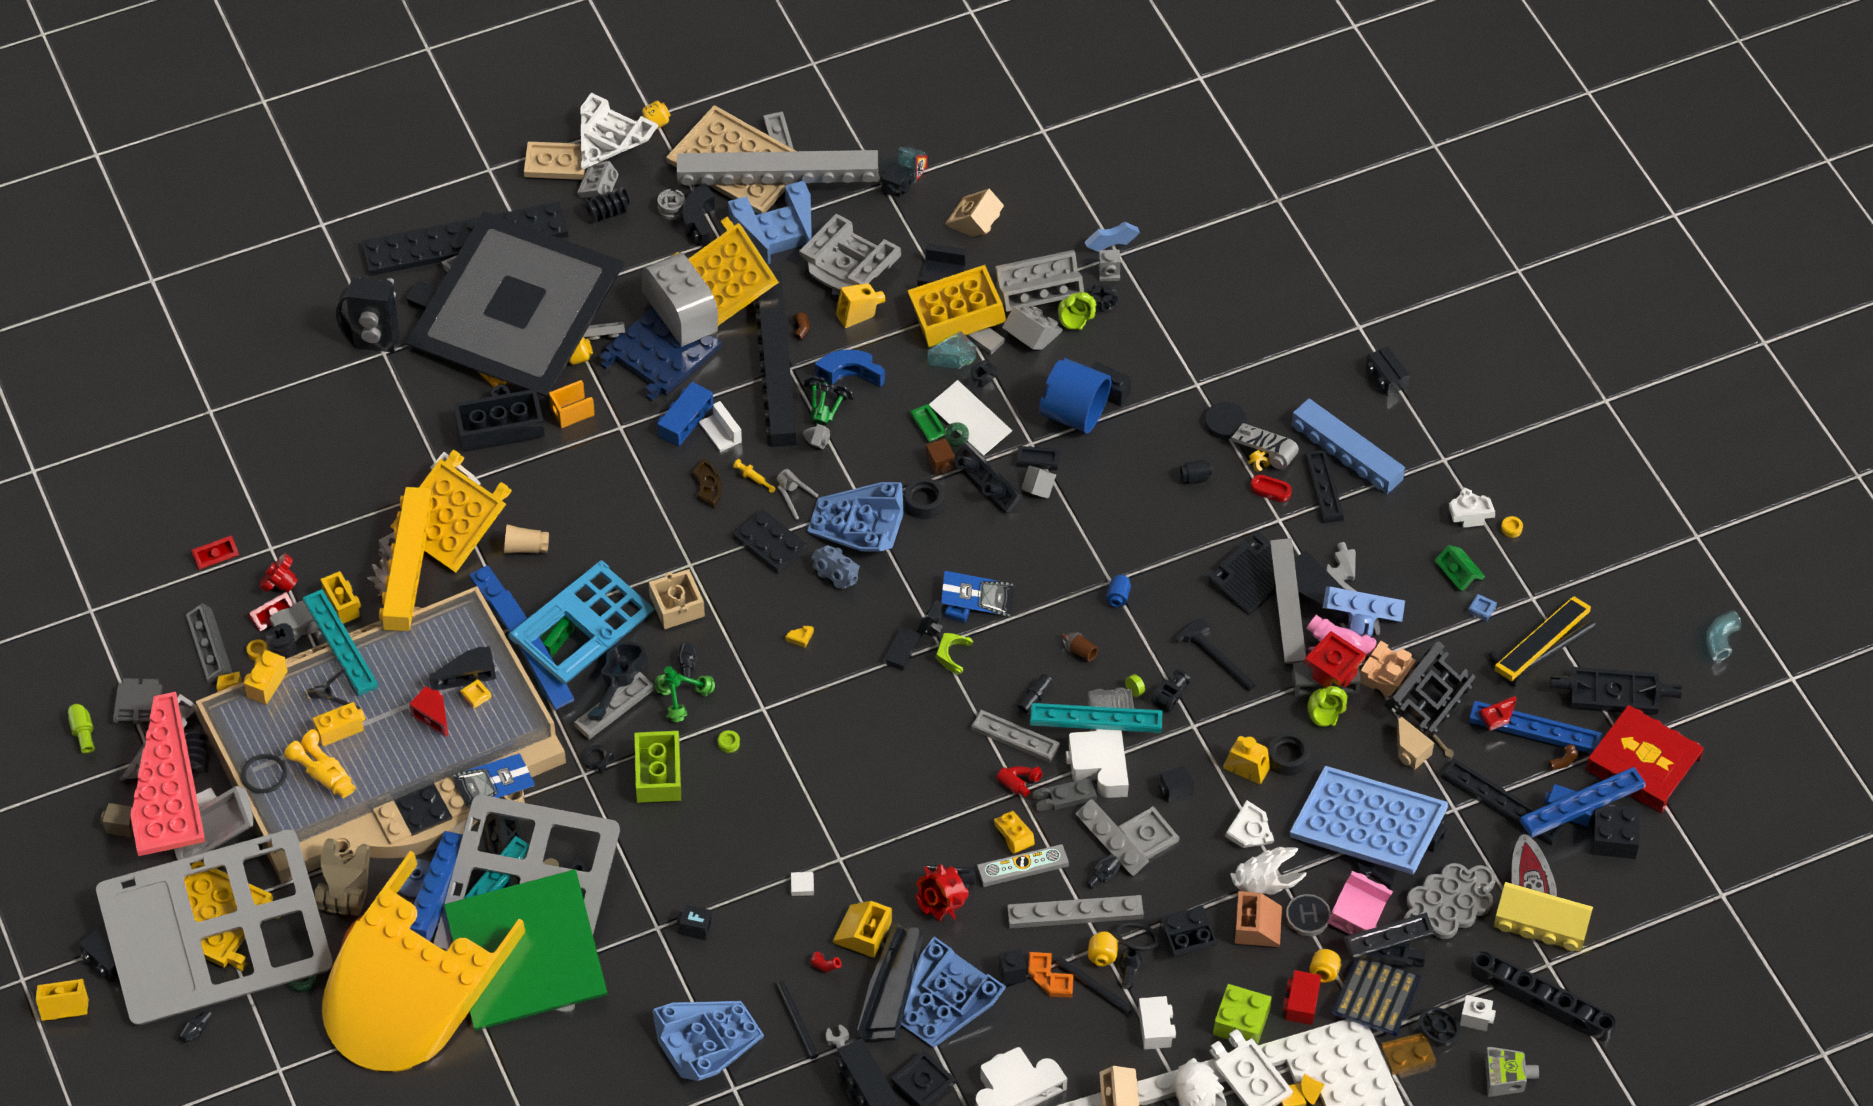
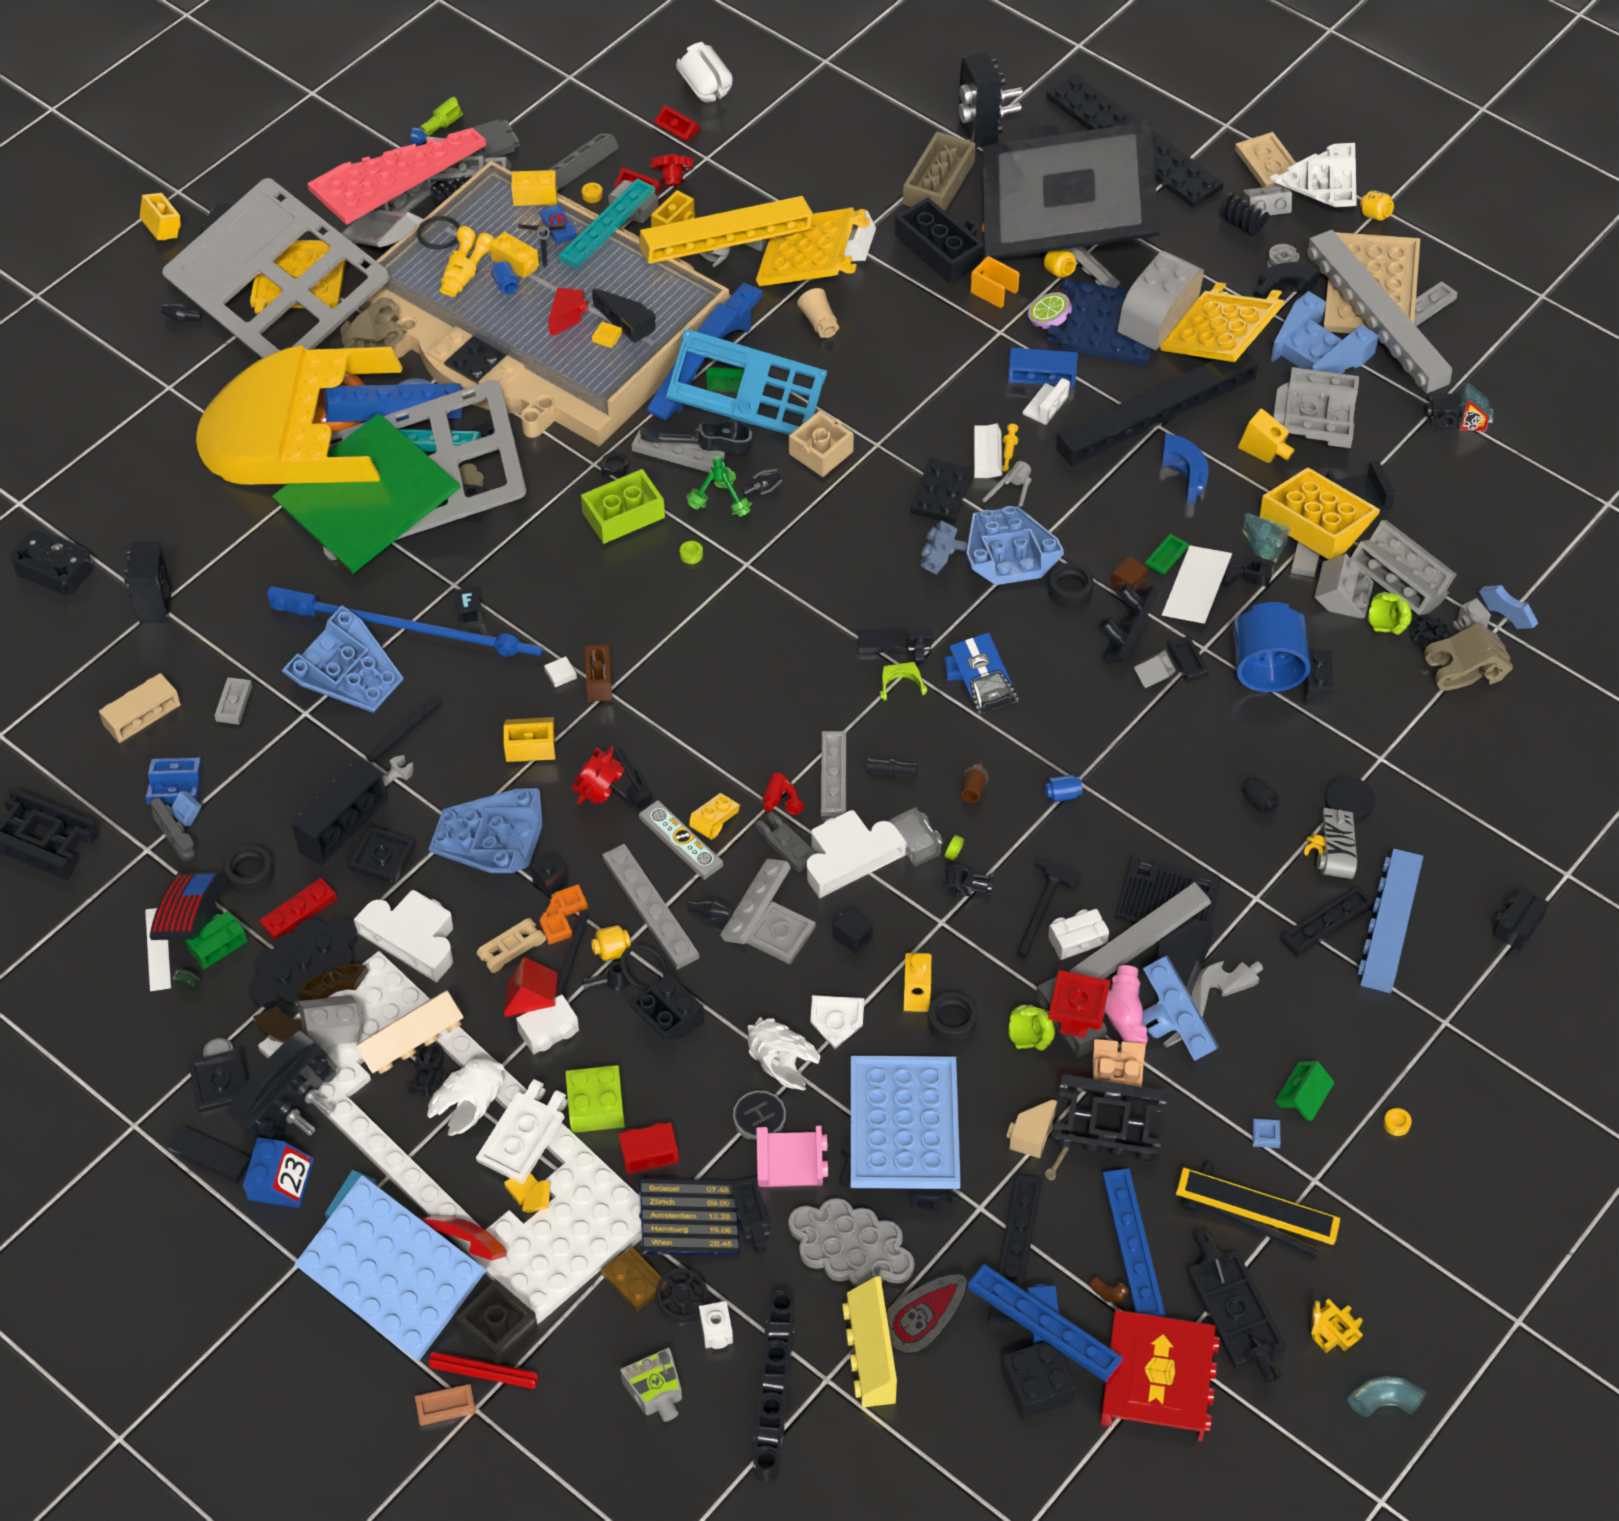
camera: 65 degrees right, 0 degrees up
black piece [266,623,298,659] -> none
sticker [452,753,535,808] -> none
dark brown tile [691,458,722,509] -> none
yellow tile [785,626,814,648] -> none
reddish brown arm [793,312,810,341] -> none
plant [803,376,855,425] -> none
light grey plate [803,424,830,449] -> none
red arm [810,952,842,973] -> none
black piece [857,924,924,1042] -> none
clear green piece [944,422,969,447] -> none
tan slope [945,189,1004,237] -> none
teal tile [1030,703,1162,733] -> none
nougat slope [1235,891,1282,947] -> none
red tile [1250,475,1292,502] -> none
yellow head [1309,949,1341,983] -> none
black tile [1343,912,1434,959] -> none
white plate [1449,488,1495,528] -> none
red tile [1479,696,1517,731] -> none
none -> blue bar [267,586,543,657]
none -> blue hinge [411,128,445,145]
none -> tan plate [477,918,546,973]
none -> blue brick [491,262,519,295]
none -> red slope [504,957,558,1017]
none -> blue tile [539,204,577,244]
none -> reddish brown brick [585,645,612,702]
none -> white cylinder [676,42,733,103]
none -> dark tan brick [903,132,976,211]
none -> white piece [974,423,1002,478]
none -> tile [1028,292,1072,329]
none -> white brick [1048,909,1109,960]
none -> yellow piece [1311,1299,1363,1353]
none -> dark tan piece [1424,623,1513,691]

